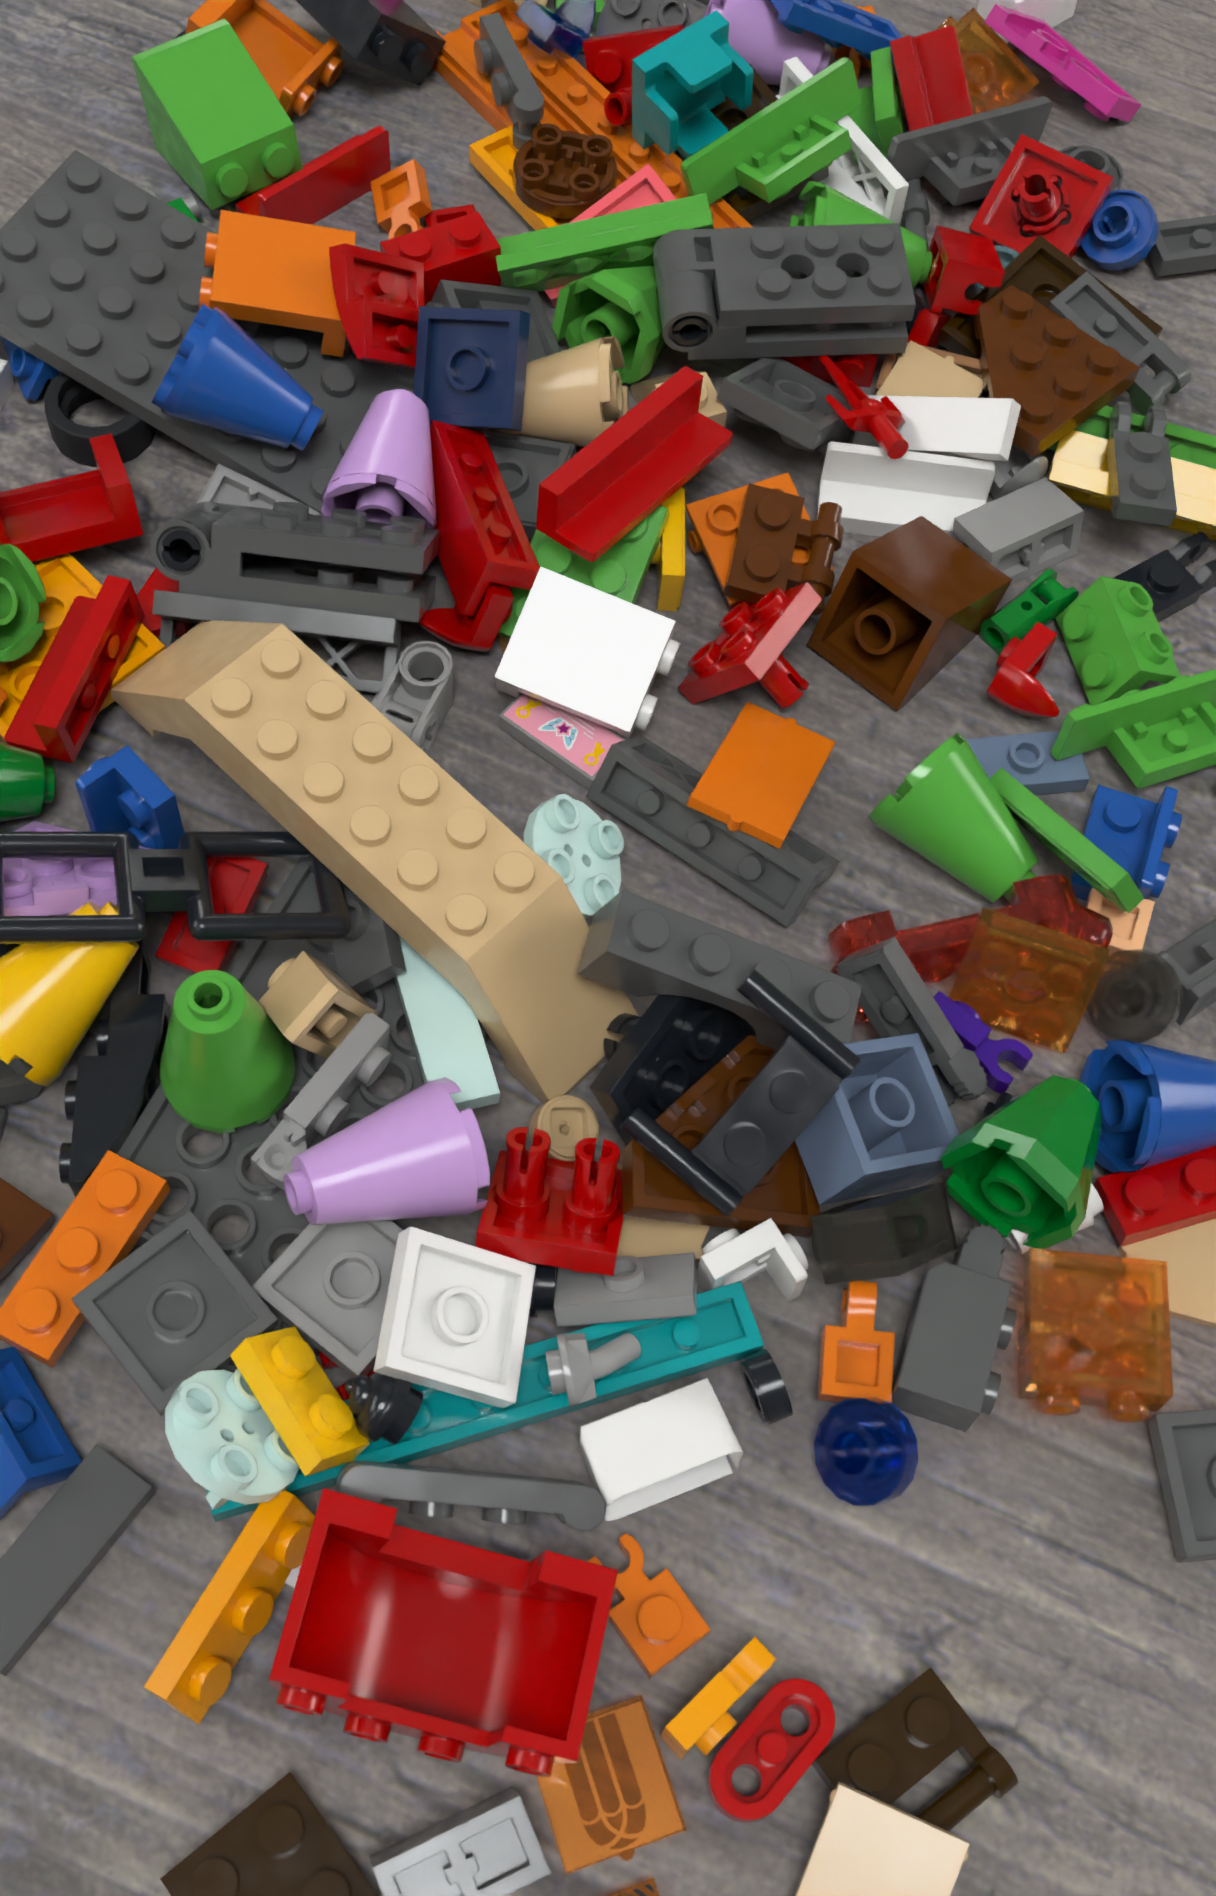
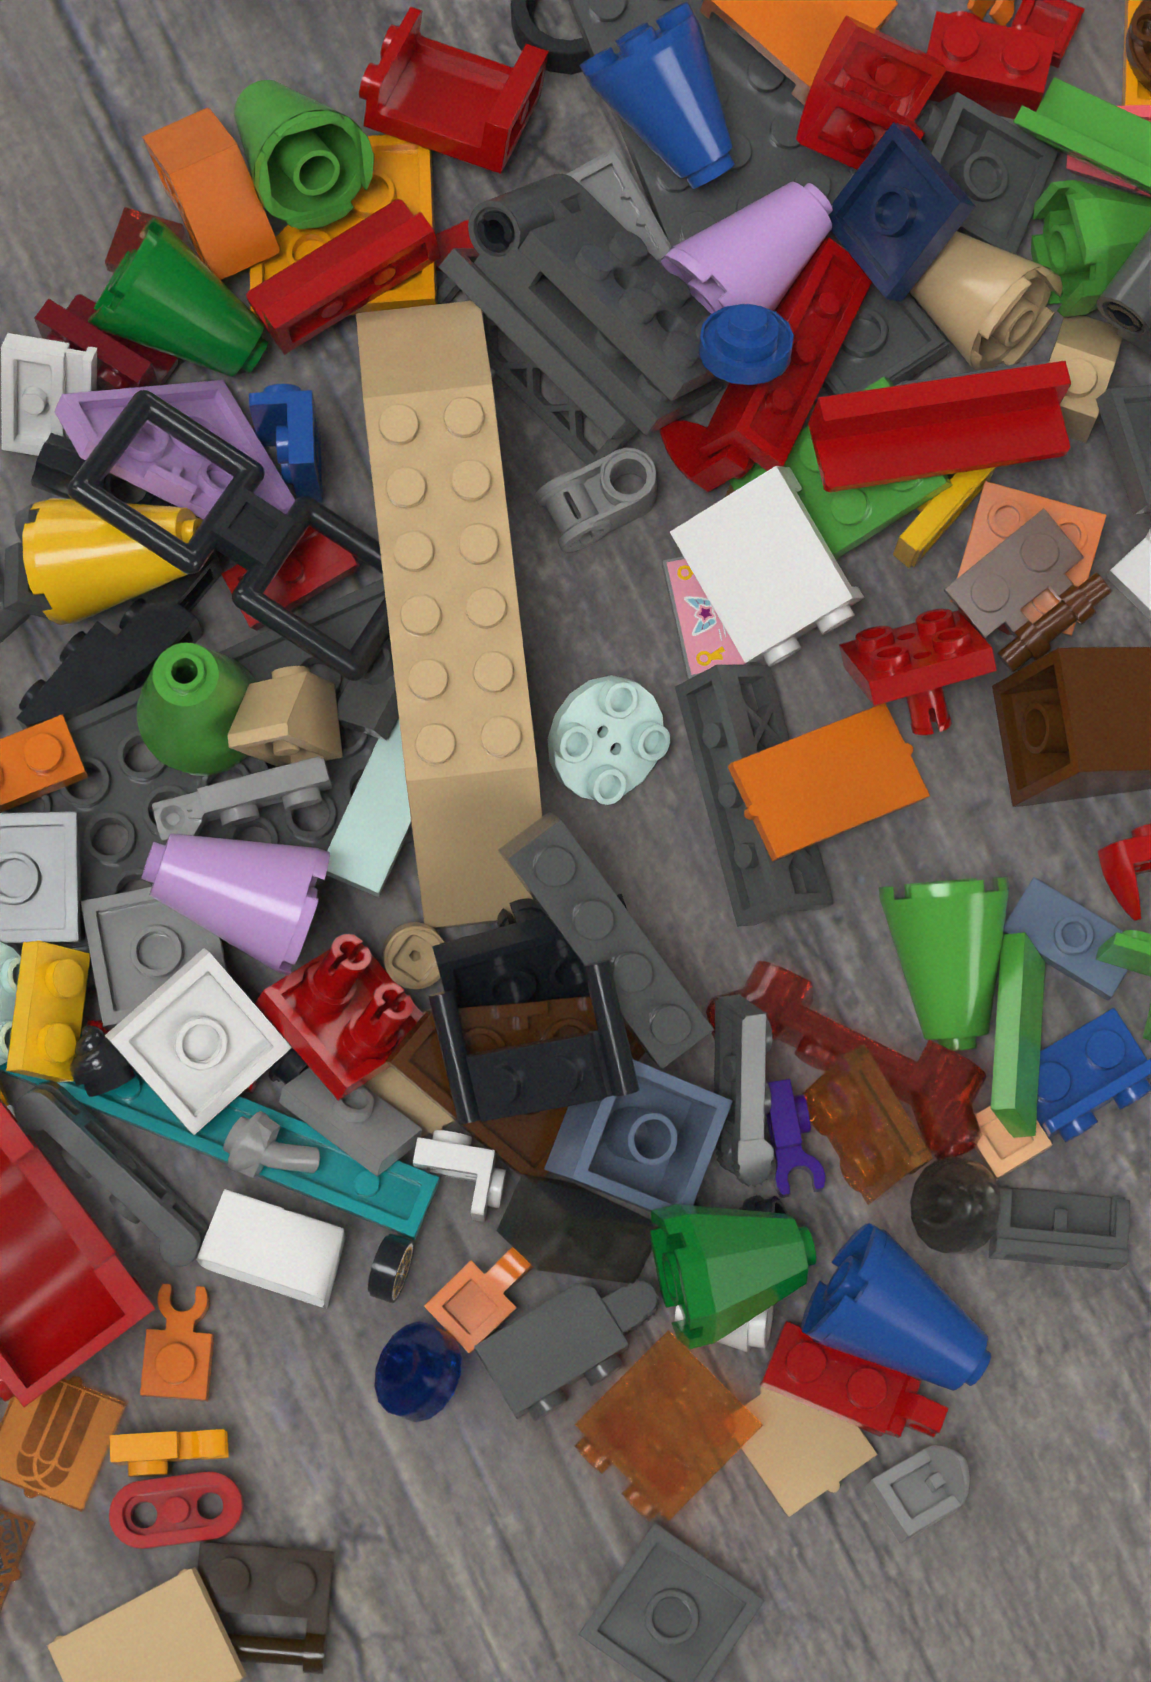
camera: 45 degrees right, 15 degrees up
none -> blue plate [699,304,794,385]

